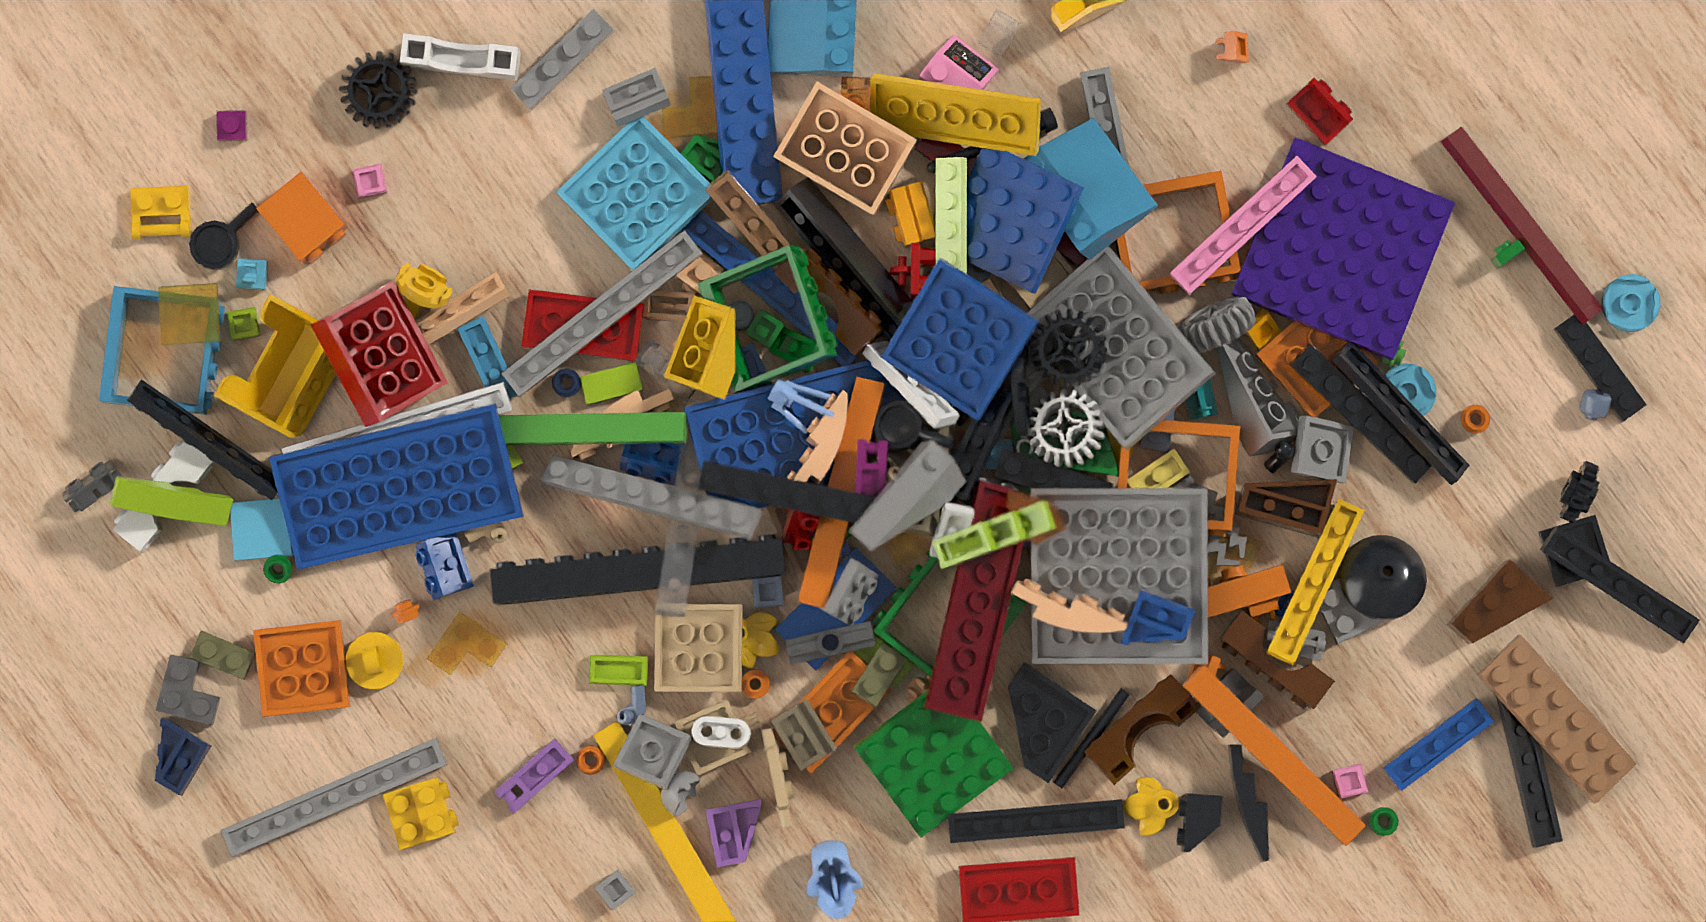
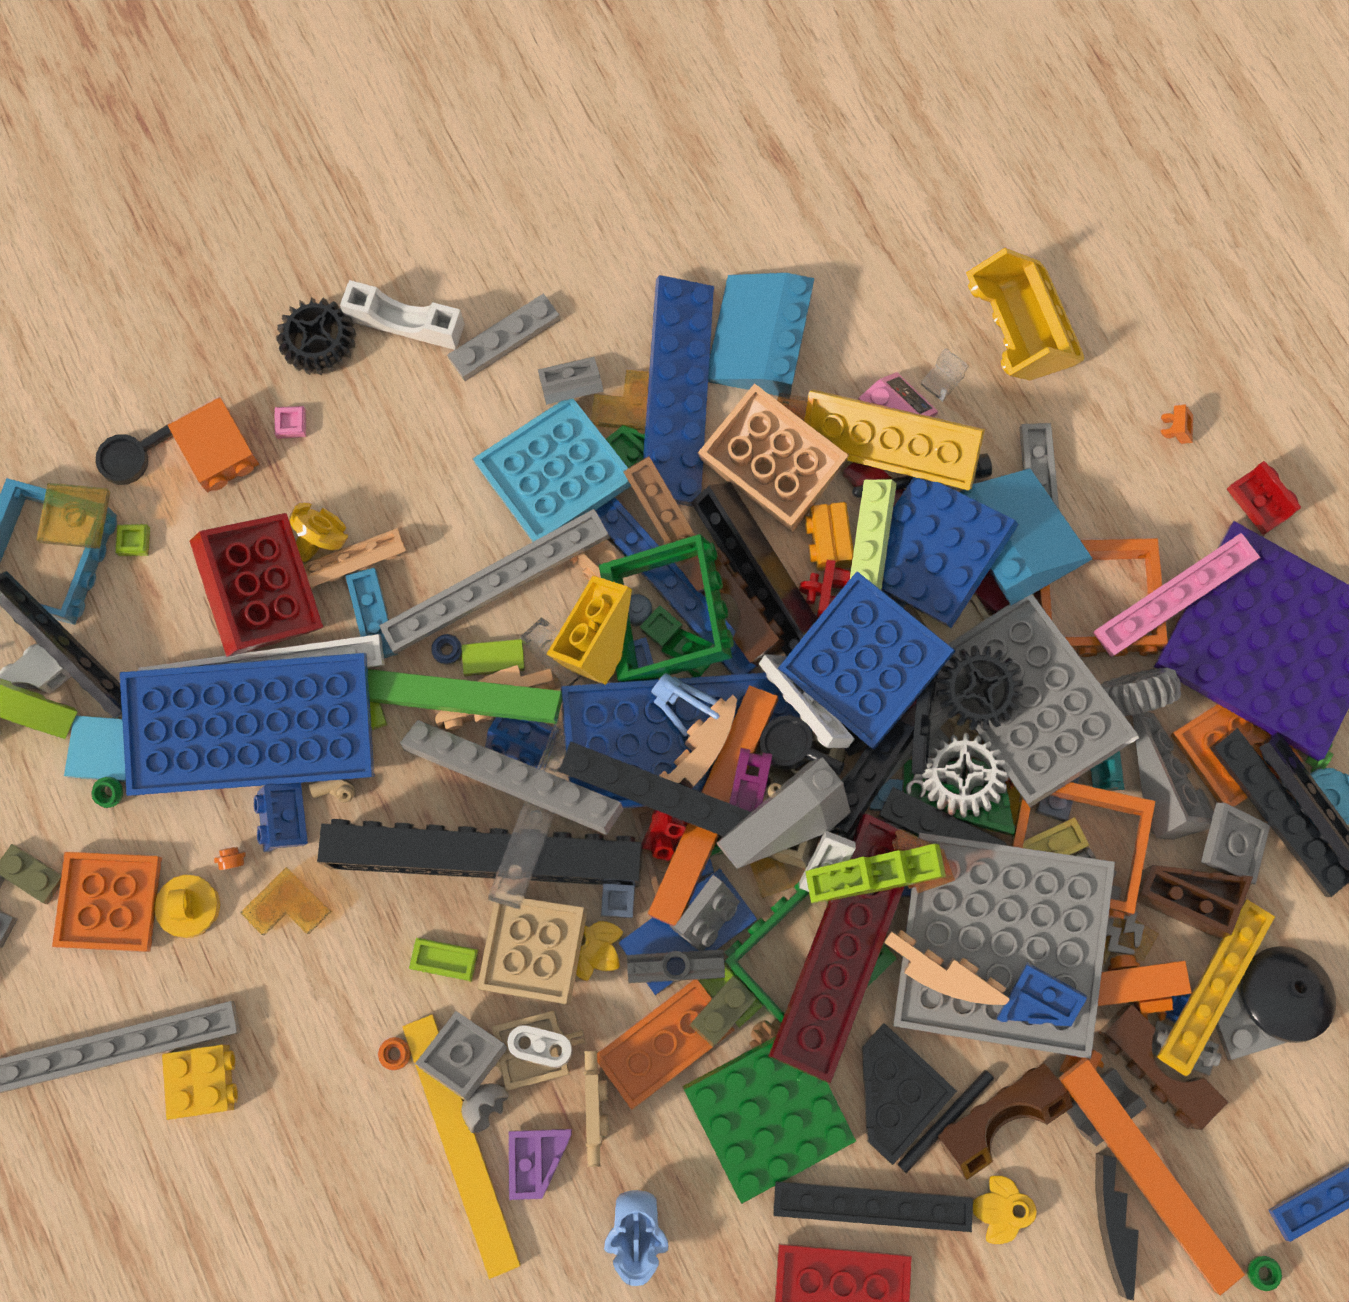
camera: 10 degrees right, 10 degrees down
yellow plate [130,185,191,240] -> none
yellow windscreen [213,294,336,438] -> none
magenta plate [216,110,247,141] -> none
medium azure tile [236,259,268,290] -> none
medium lavender plate [494,739,574,814] -> none
red plate [521,289,644,362] -> none
light grey plate [595,869,636,910] -> none
sand blue arm [617,686,646,726] -> none
medium nougat tile [643,290,700,322] -> none
orange plate [742,670,770,699] -> none
dark tan plate [771,699,837,770] -> none
black slope [1177,793,1222,852] -> none
light orange plate [1246,309,1281,350] -> none
black arm [1264,440,1295,473] -> none
bright pink tile [1332,764,1368,799] -> none

